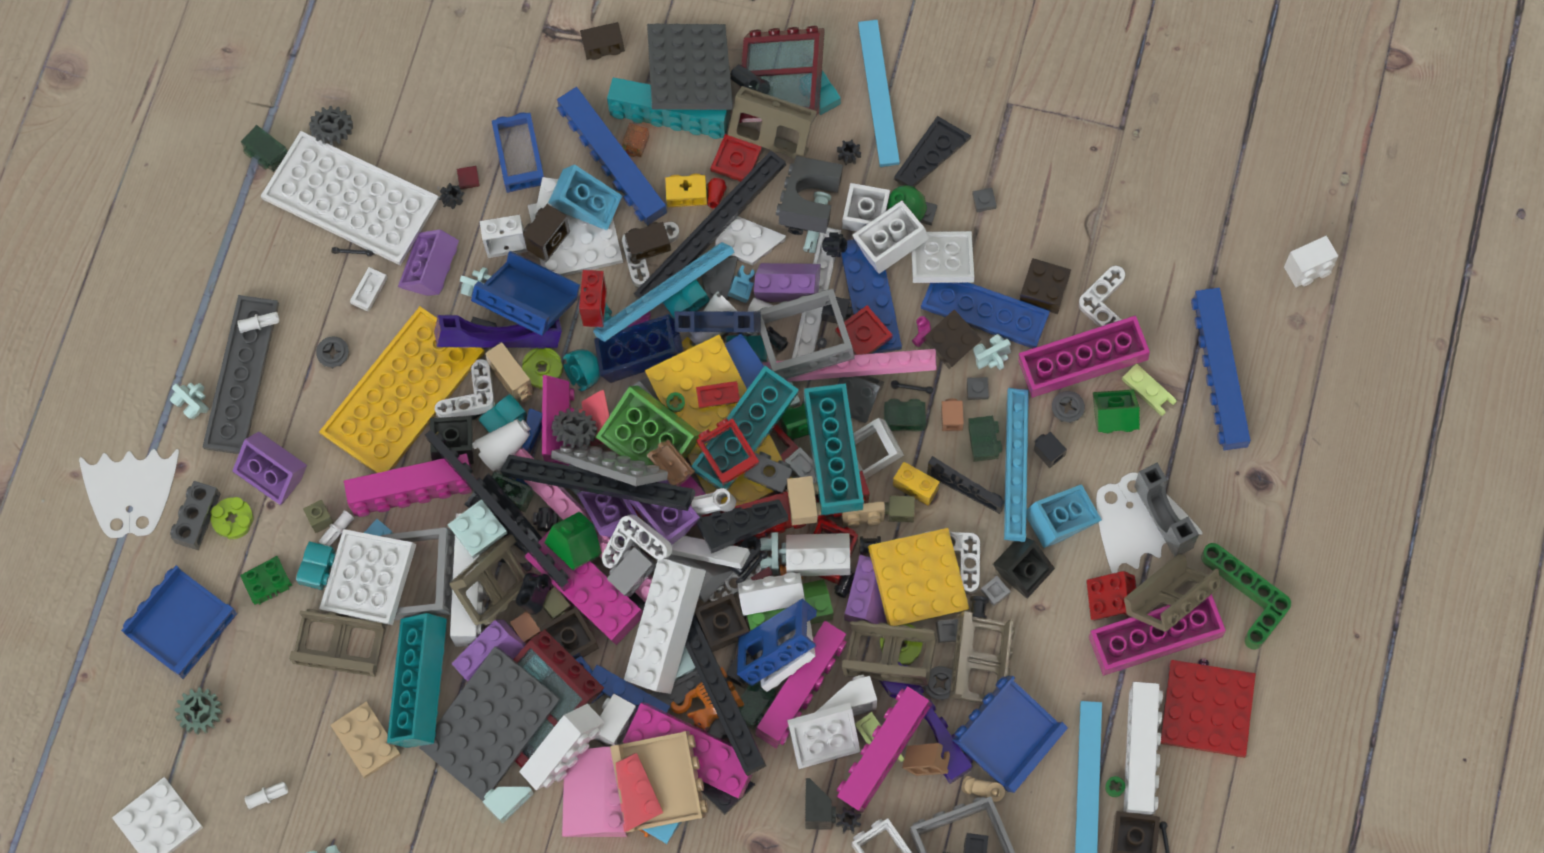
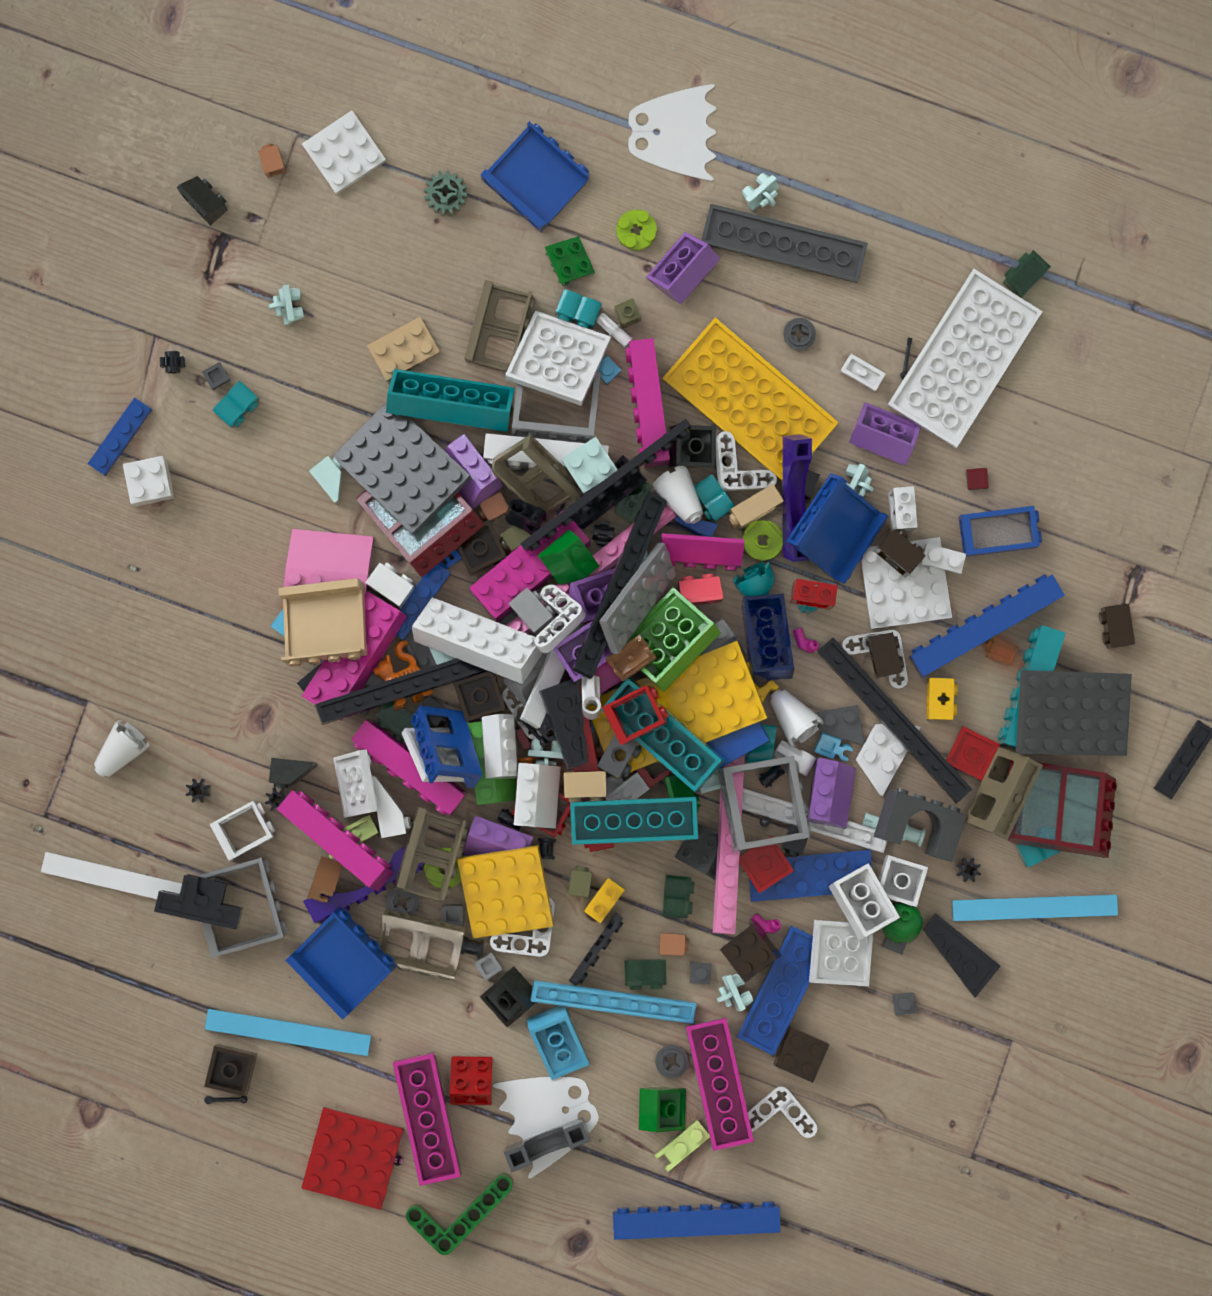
camera: 90 degrees right, 15 degrees up
dark grey brick [170,481,221,550] -> none
white axle [237,312,279,333] -> none
white axle [244,782,288,810] -> none
dark grey gear [309,106,353,145] -> none
black gear [438,183,465,209] -> none
white brick [519,704,605,790] -> none
medium azure slope [548,164,622,230] -> none
dark grey gear [551,408,597,448] -> none
medium azure tile [593,242,735,342] -> none
coral wing [615,753,663,832] -> none
teal brick [663,279,710,319] -> none
green bush [666,392,685,412] -> none
dark blue arch [675,311,761,332] -> none
red plate [696,381,740,409] -> none
red cone [707,178,727,209] -> none
black piece [730,64,770,94] -> none
black gear [822,232,847,257] -> none
tan plate [842,502,885,528] -> none
white window [853,418,904,479] -> none
black hinge [891,380,933,394] -> none
tan piece [961,776,1005,802] -> none
black brick [1033,431,1067,468] -> none
green bush [1105,776,1125,797] -> none
white brick [1123,682,1163,816] -> none
dark tan window [1124,553,1221,632] -> none

